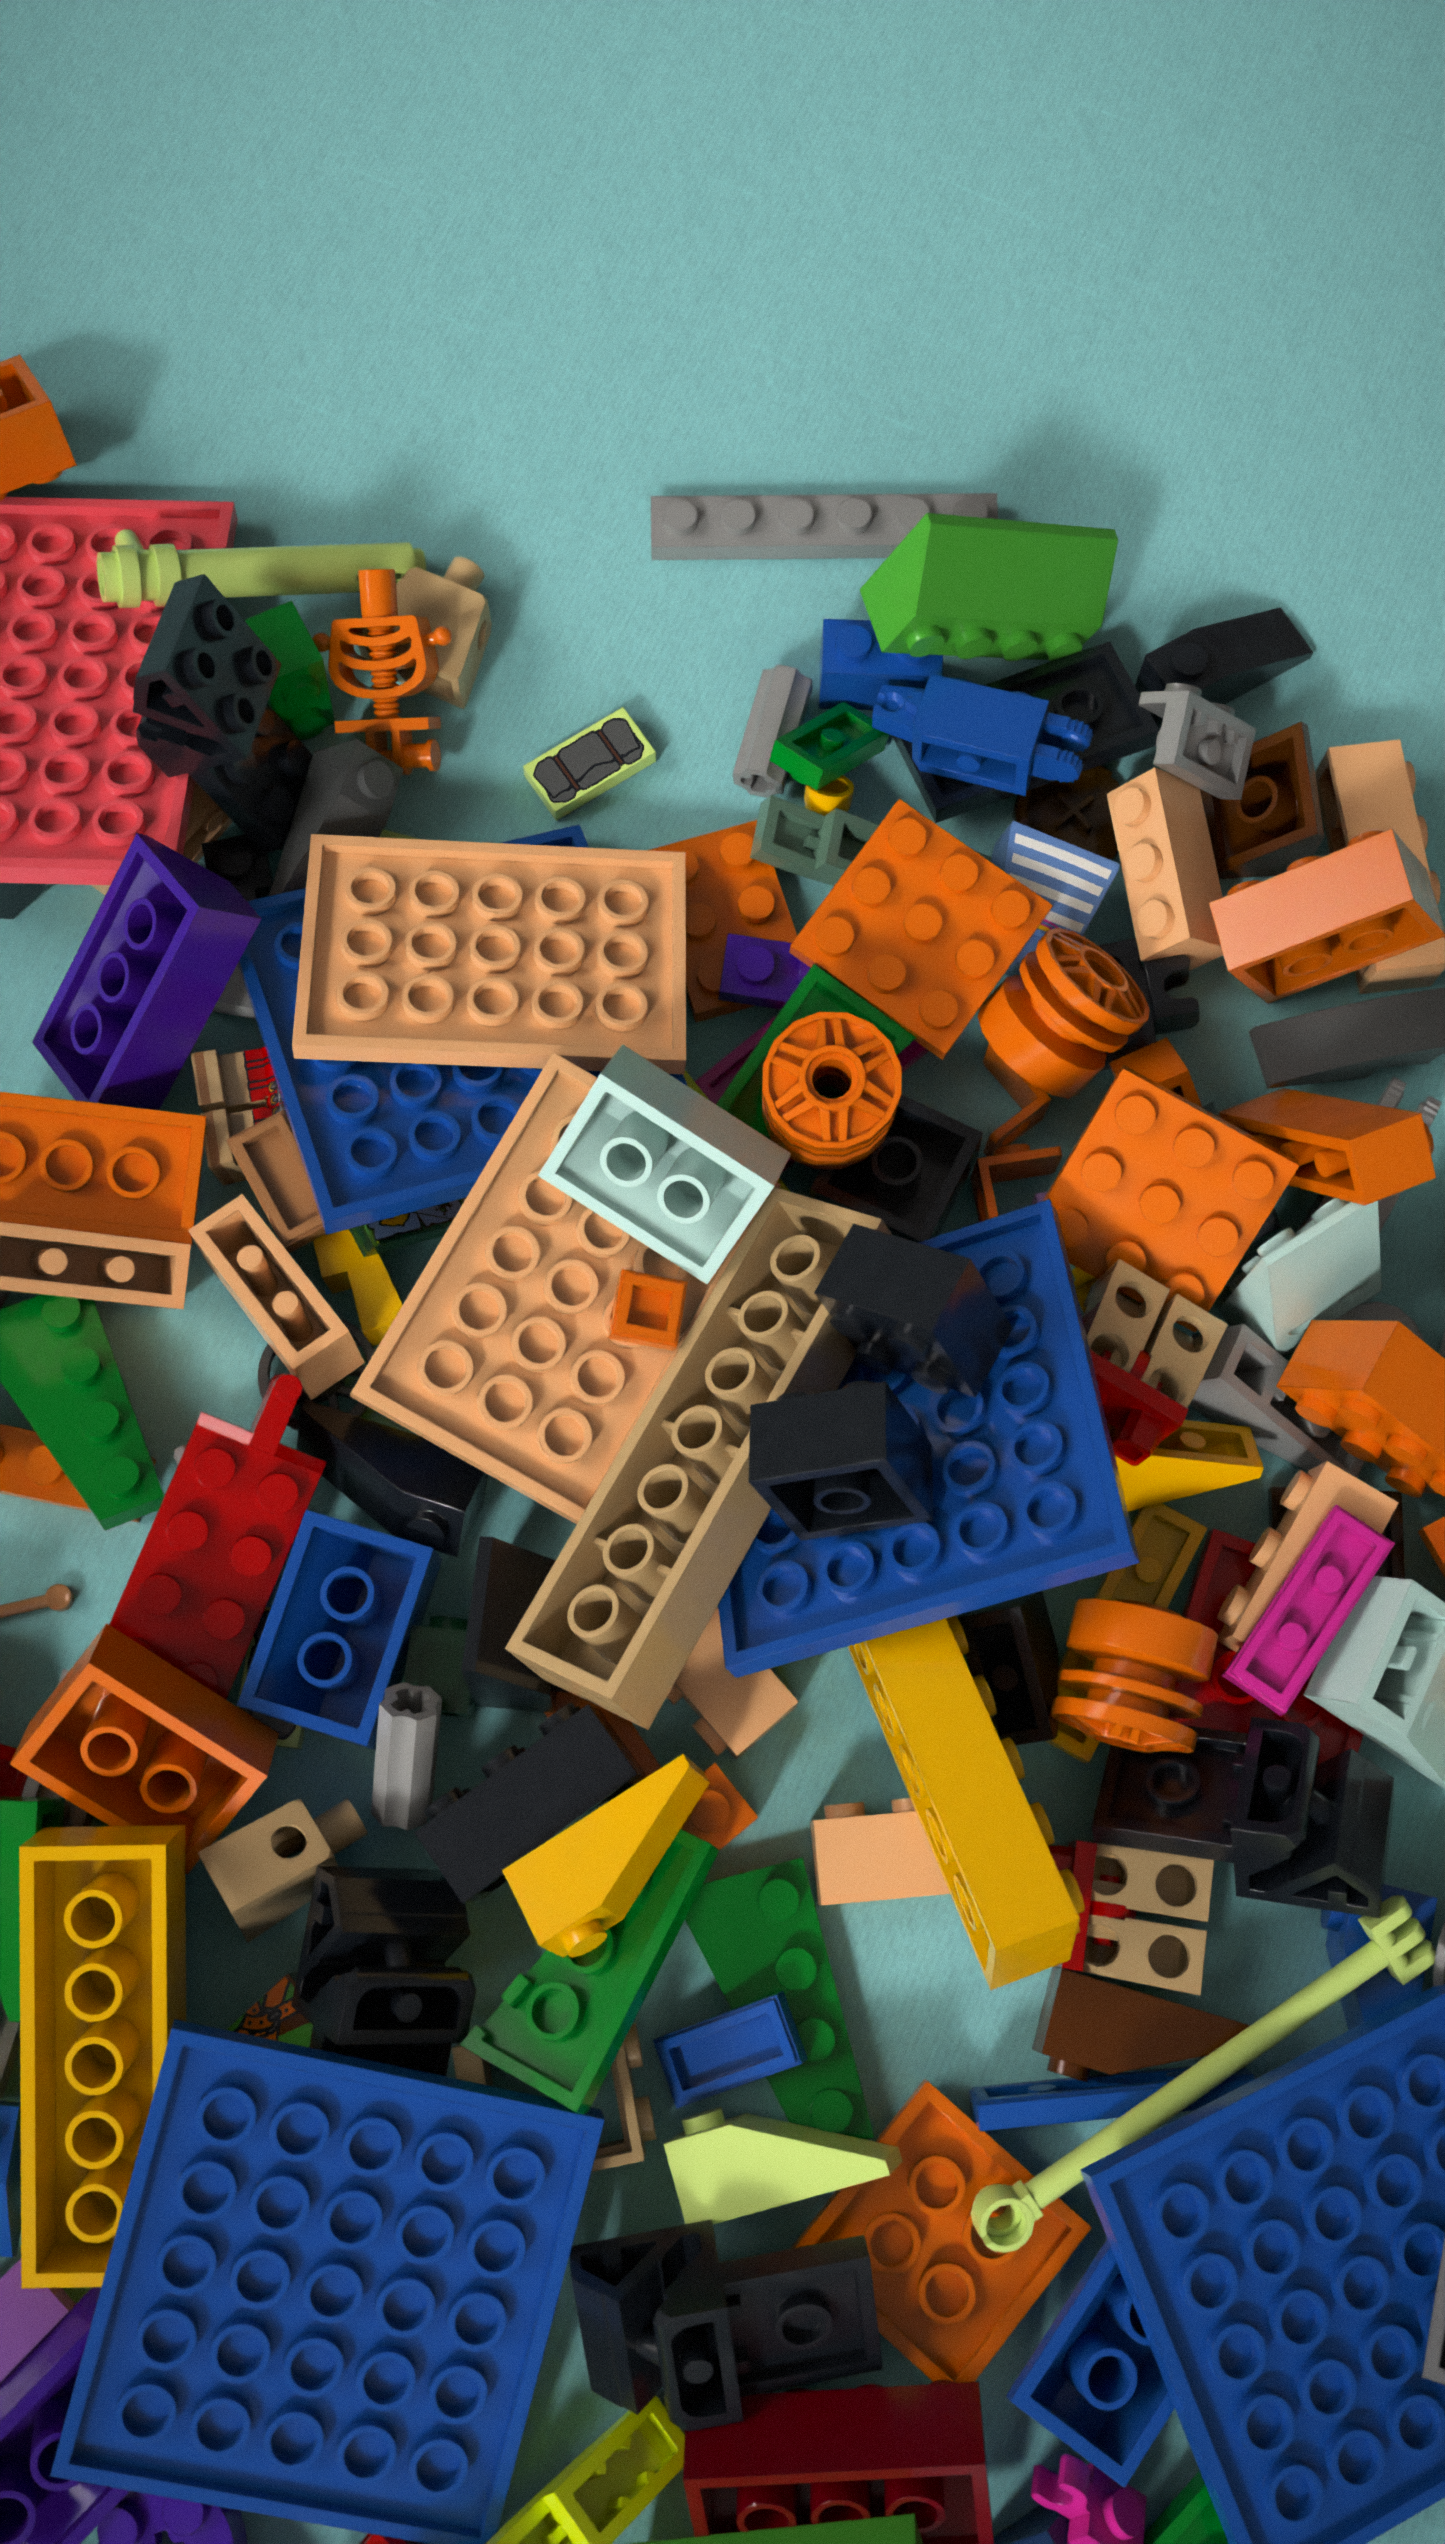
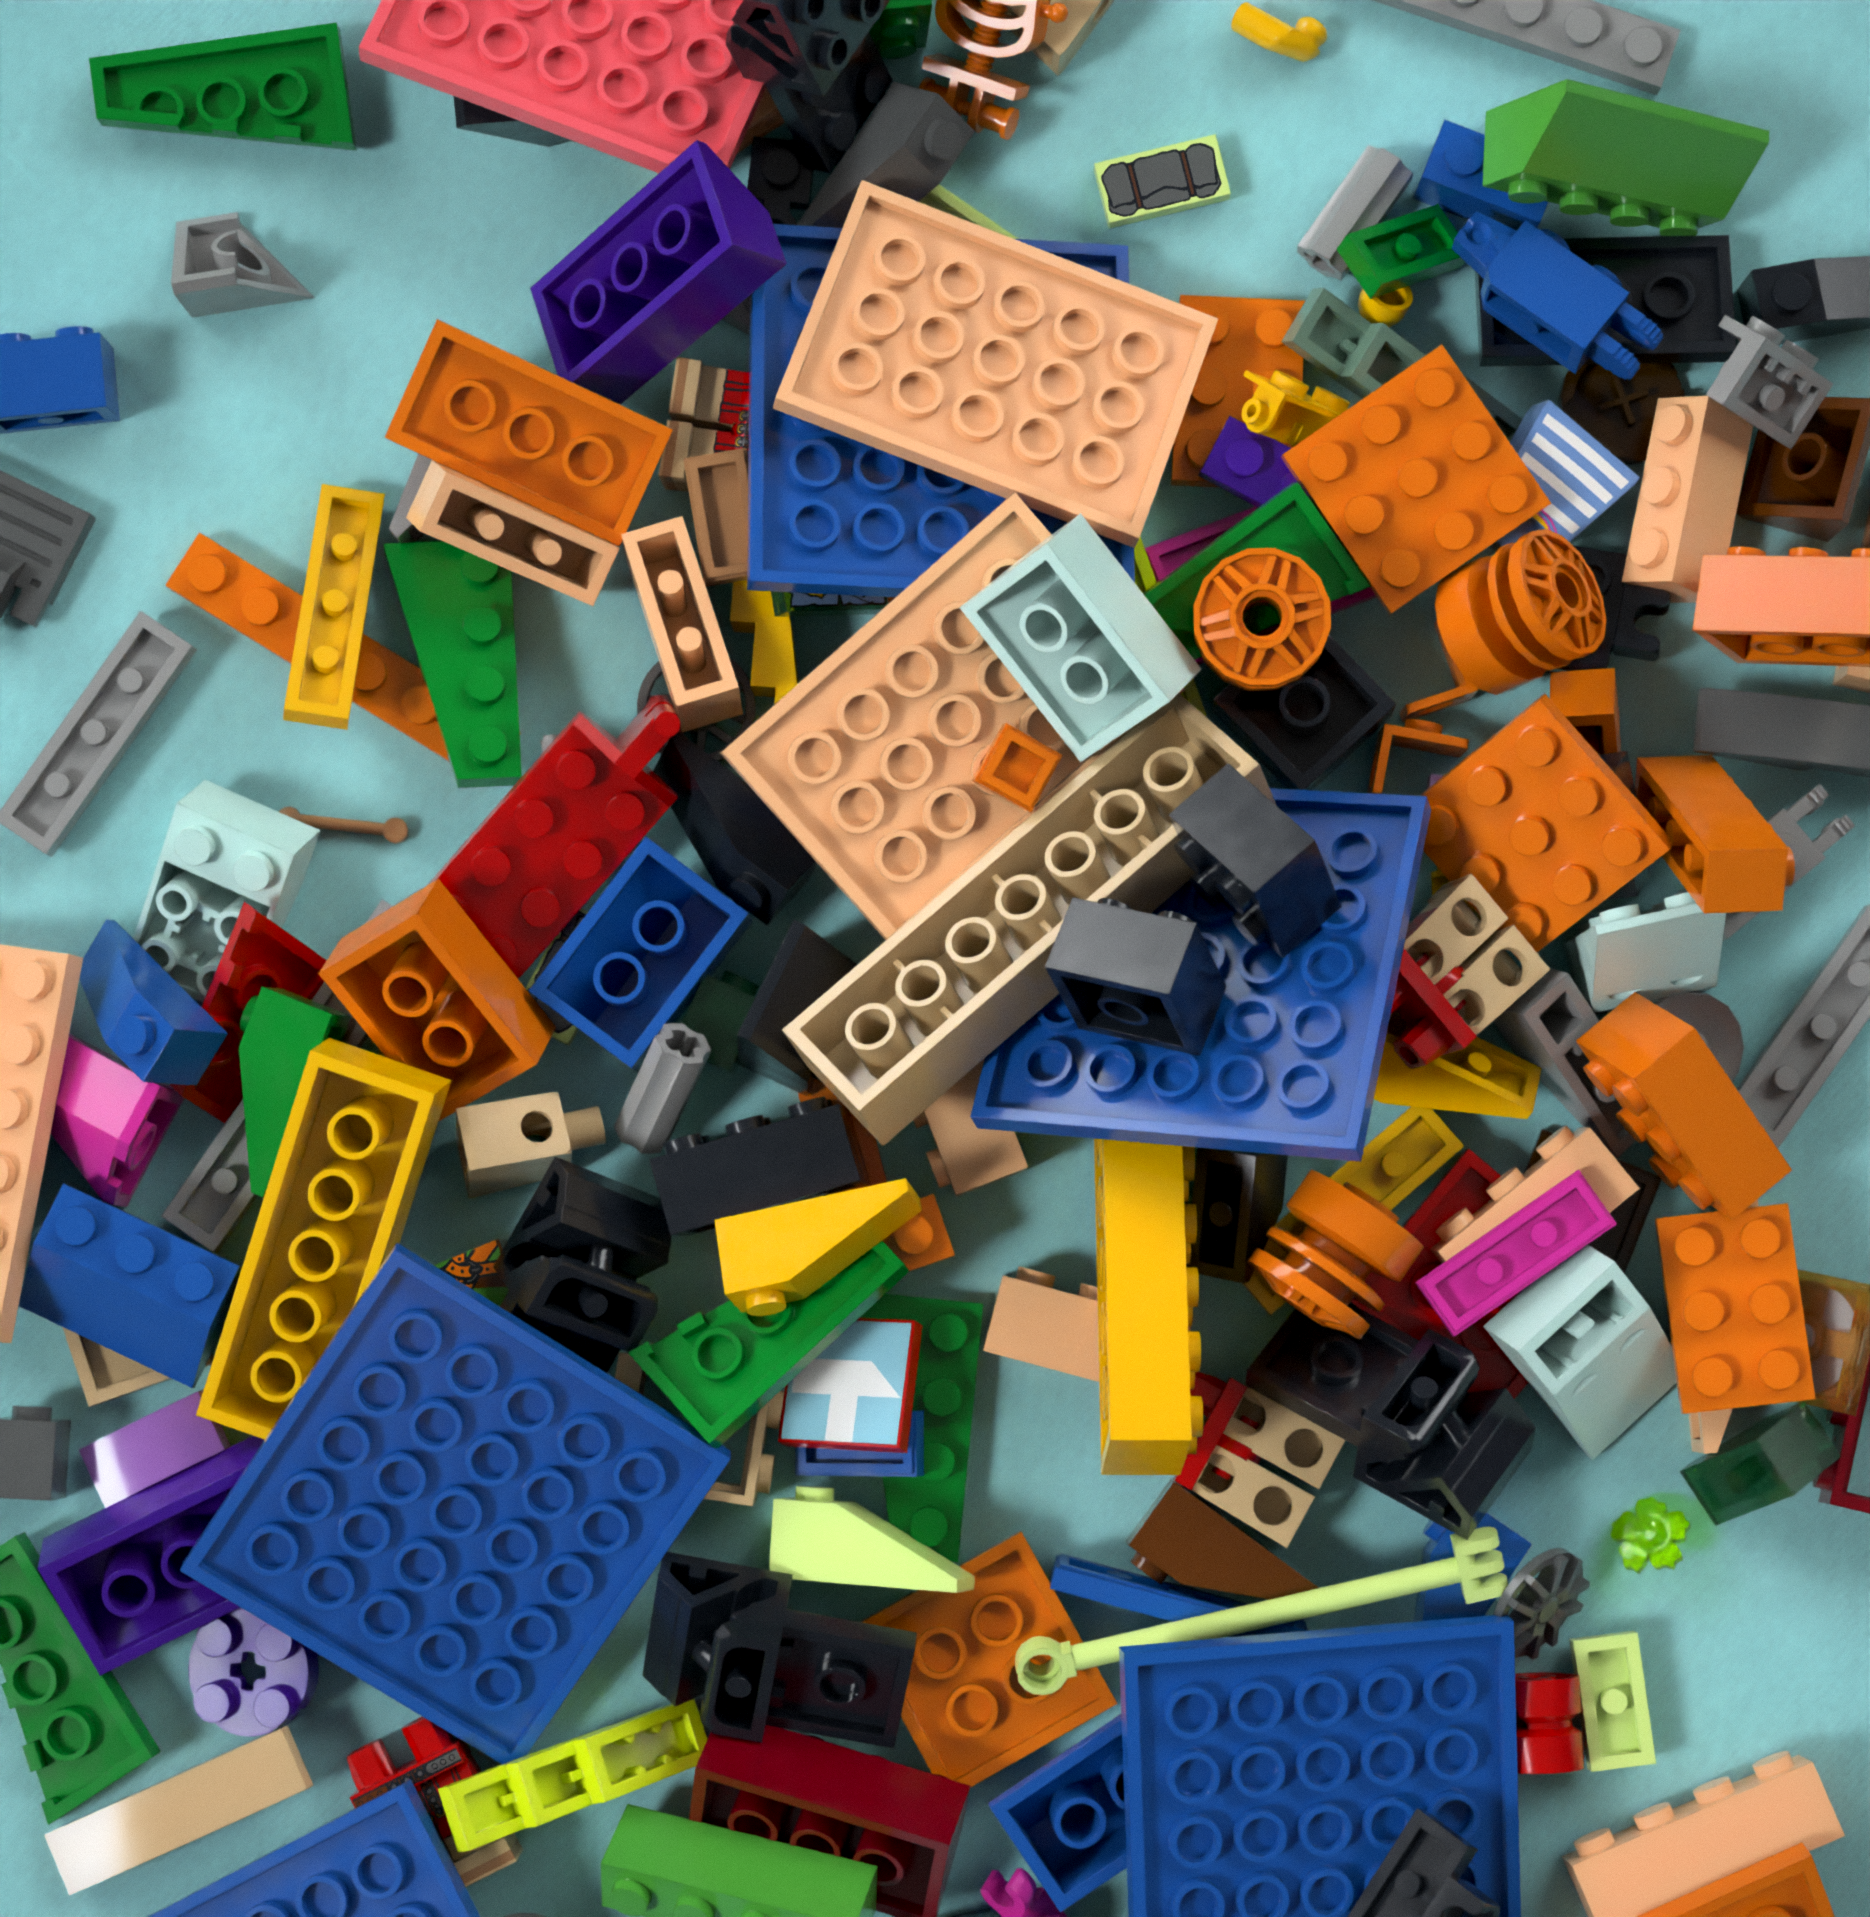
camera: 25 degrees right, 10 degrees up
none -> tile [778,1318,923,1453]
none -> yellow arm [1231,2,1327,62]
none -> yellow hinge [1242,370,1350,447]

